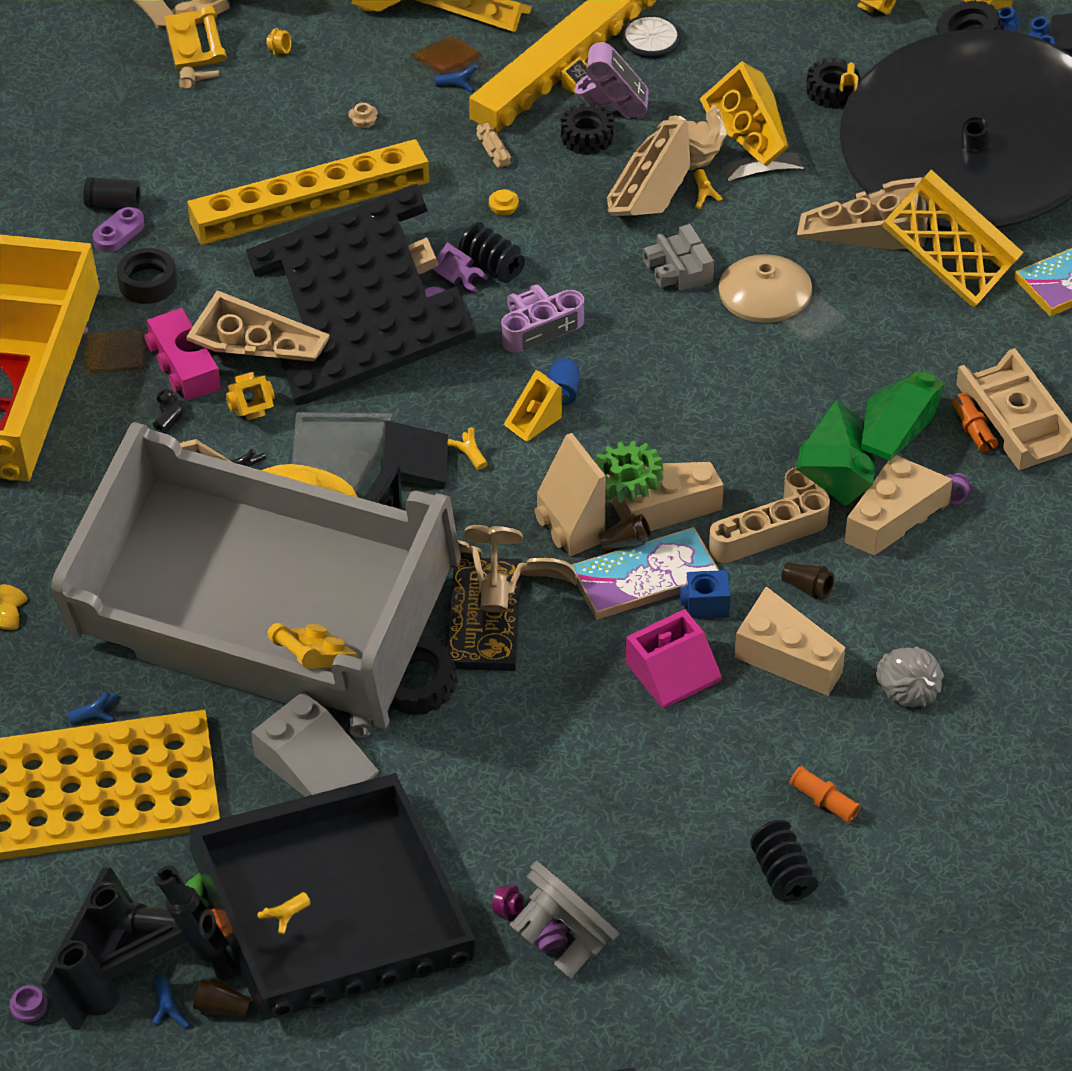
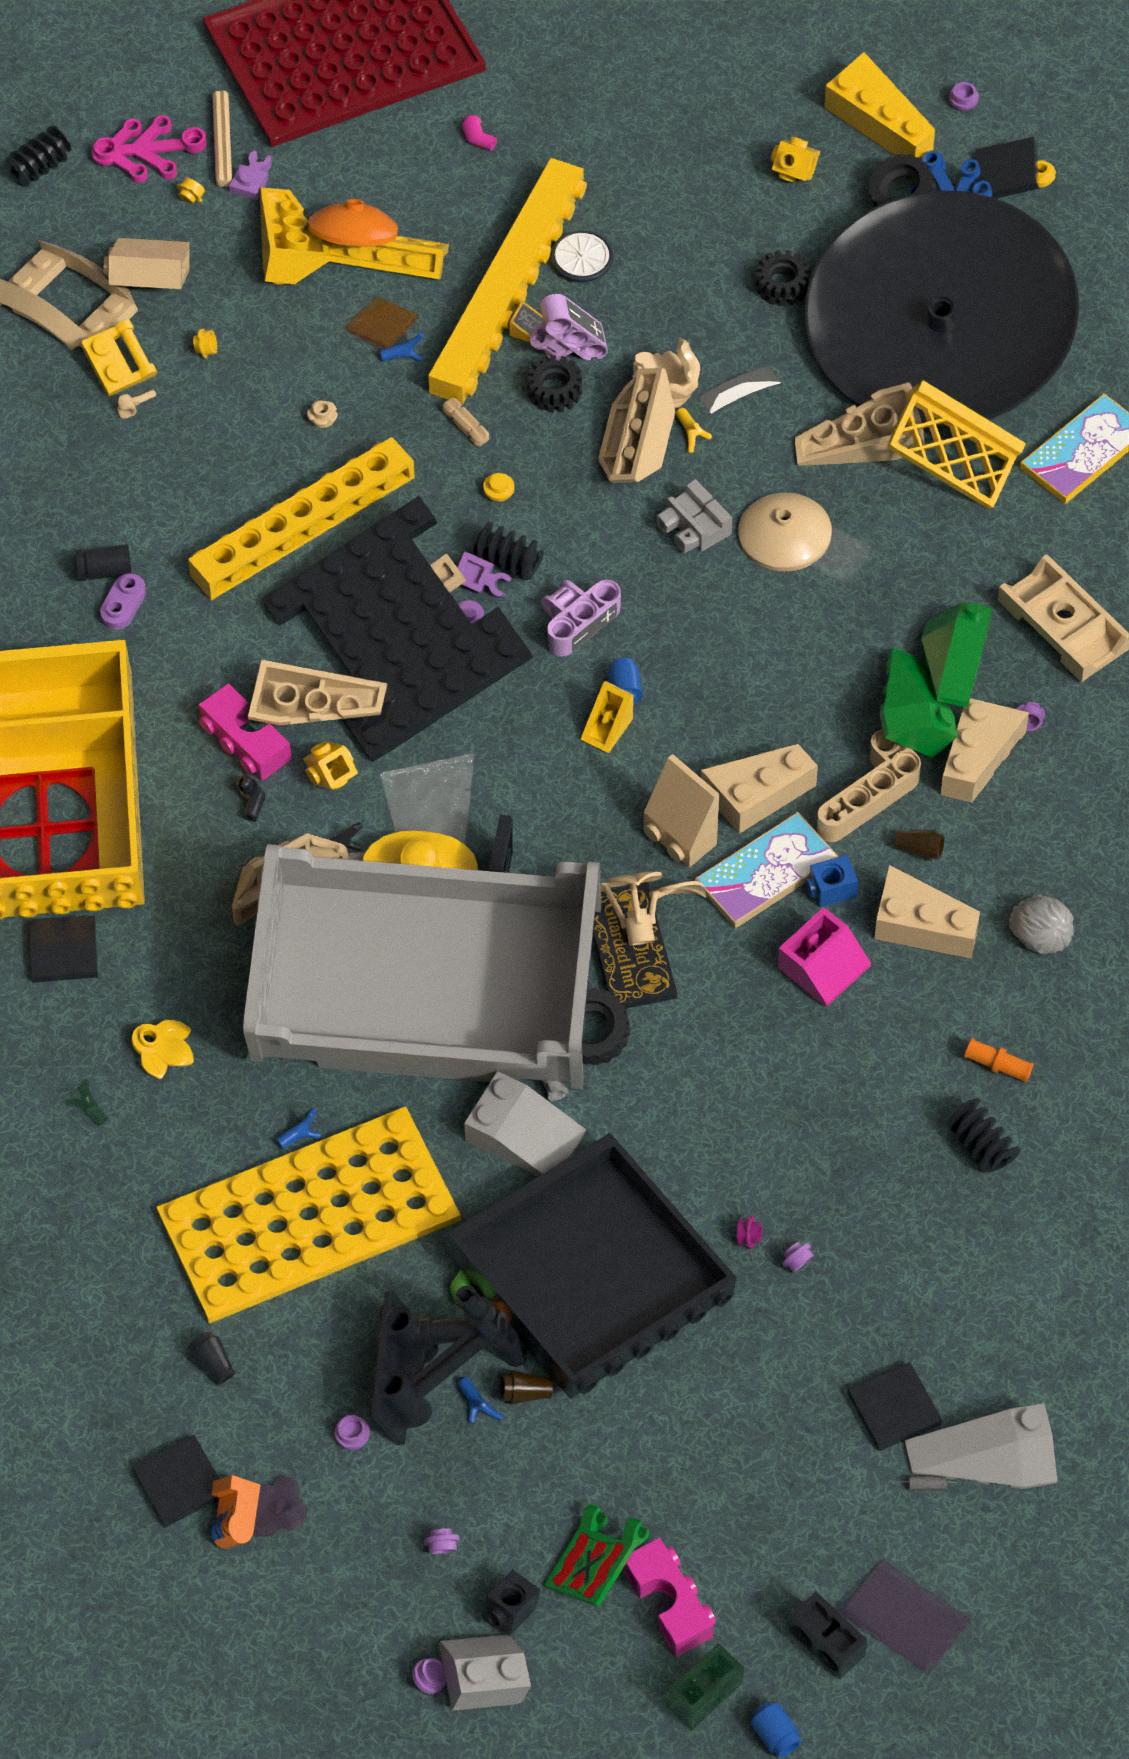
camera: 15 degrees left, 10 degrees up
clear orange piece [84,329,146,374] -> none
black tyre [117,248,177,304] -> none
yellow bar [258,892,311,935] -> none
yellow plate [267,623,357,669] -> none
black tile [380,420,448,489] -> none
yellow bar [447,428,488,471] -> none
light grey piece [509,860,620,979] -> none
bright green gear [595,441,664,503] -> none
dark brown cone [599,514,652,552] -> none
yellow wedge [700,61,788,166] -> none
yellow hand [840,63,858,92] -> none
orange pin [951,393,998,453] -> none

